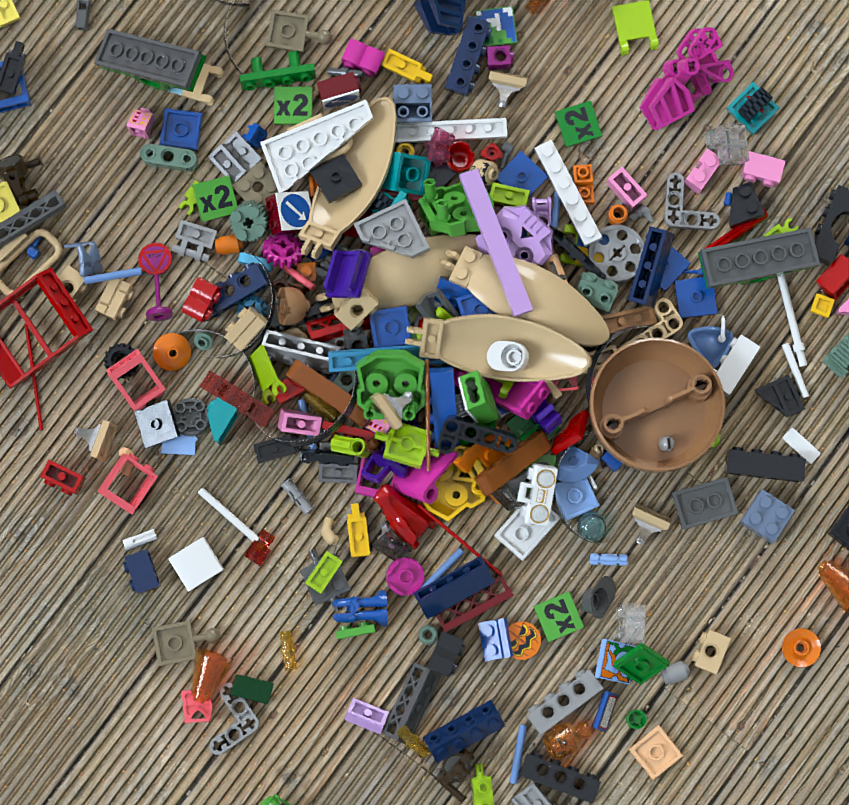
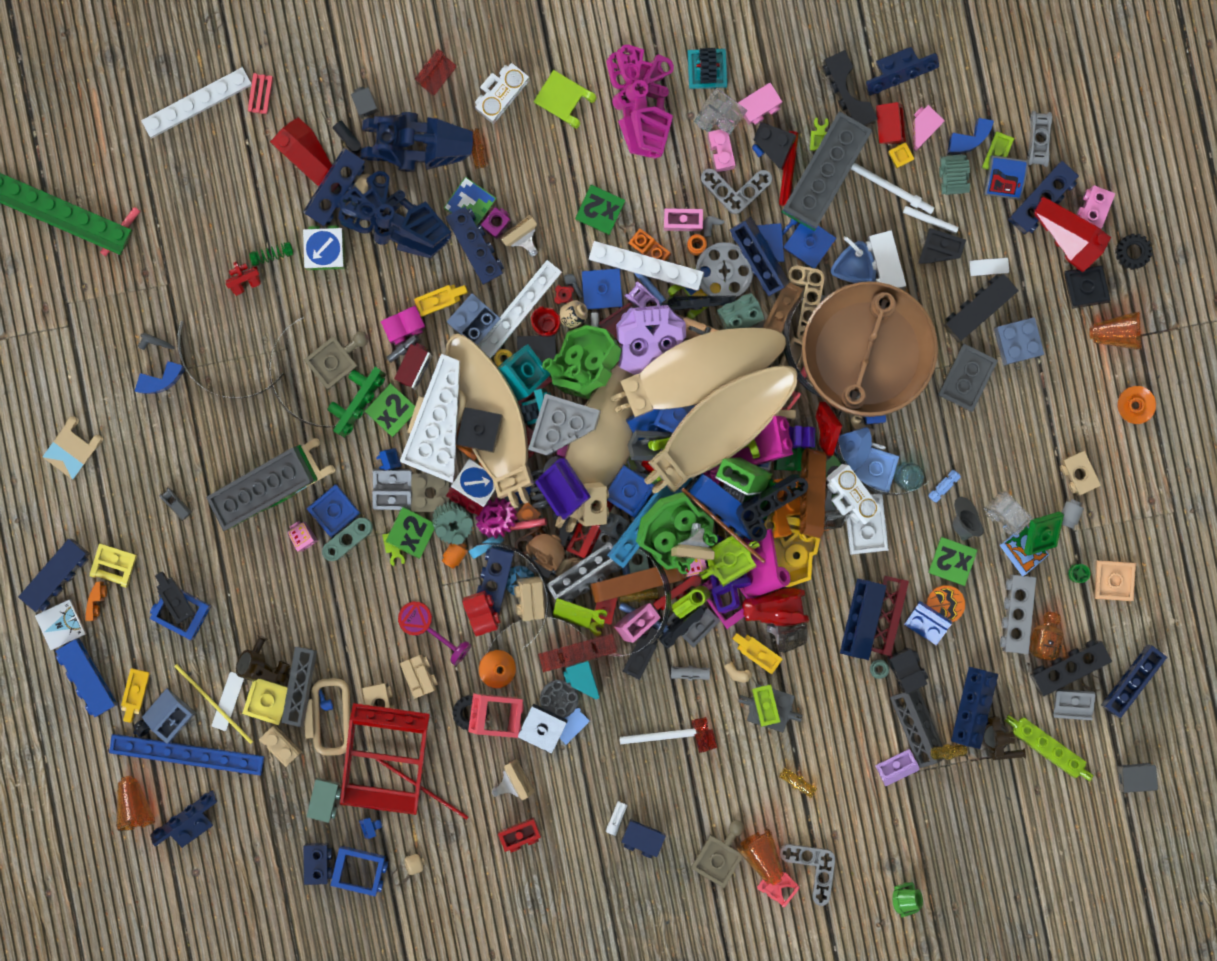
camera: 45 degrees left, 5 degrees up
sand blue piece [64,241,103,277] -> none
medium blue bar [84,267,142,284] -> none
coral window [97,453,158,514] -> none
light nougat arm [119,447,134,477] -> none
white slope [169,537,224,592] -> none
light grey plate [172,220,218,262] -> none
sand green plate [194,332,213,350] -> none
dark green slope [230,674,274,704] -> none
blue piece [332,590,388,627] -> none
bright green plate [335,621,376,639] -> none
reddish brown arm [365,436,382,453] -> none
dark pink tile [386,557,425,596] -> none
red axle [417,503,503,576] -> none
medium blue bar [421,548,464,588] -> none
clear pink hips [423,127,455,166] -> none
lavender tile [459,168,533,317] -> none
white cap [487,341,529,372] -> none
lime plate [490,182,530,207] -> none
medium blue bar [509,725,527,784] -> none
slope [592,691,618,732] -> none
tan piece [632,503,671,545] -> none
light grey hinge [658,436,675,452] -> none

